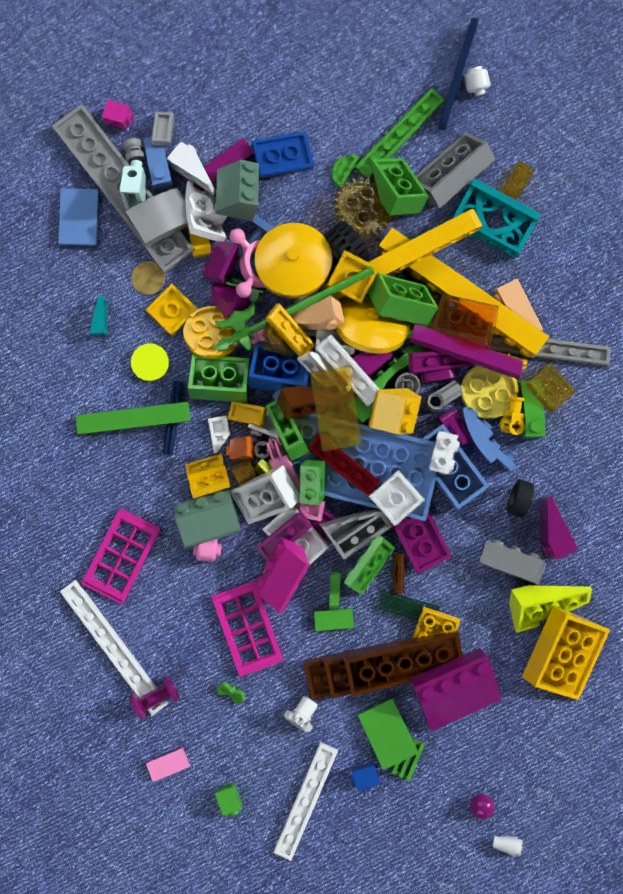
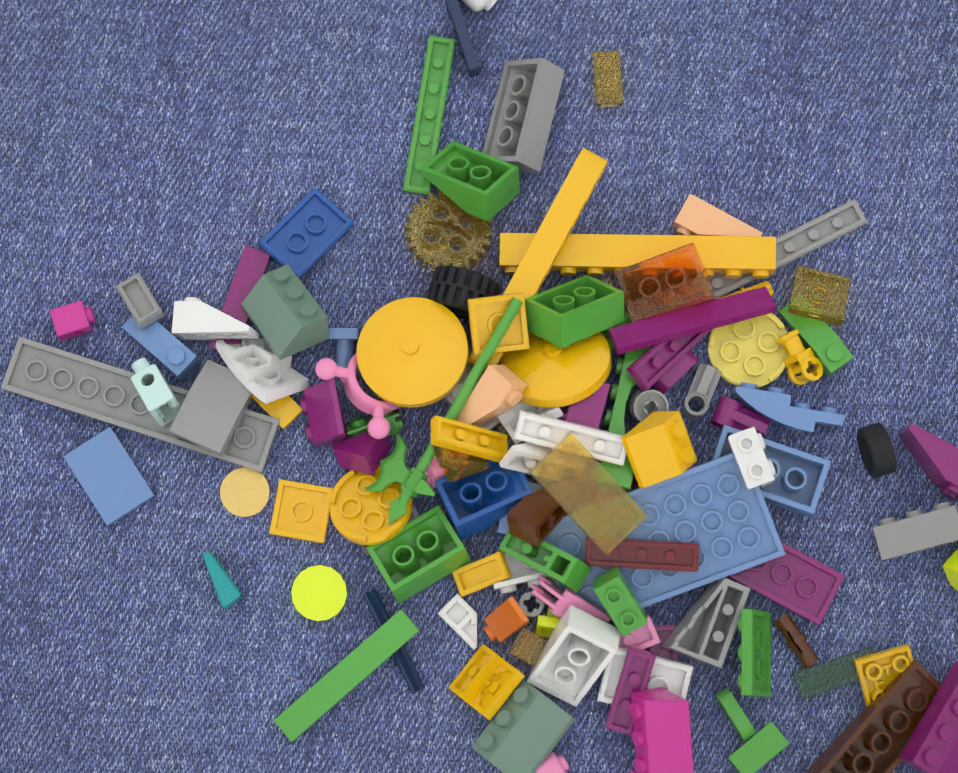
camera: 35 degrees left, 5 degrees down
light grey wheel [122,138,145,164] -> none
bright green tile [332,154,360,190] -> none
white tile [369,470,425,526] -> none
teal fence [452,178,541,258] -> none

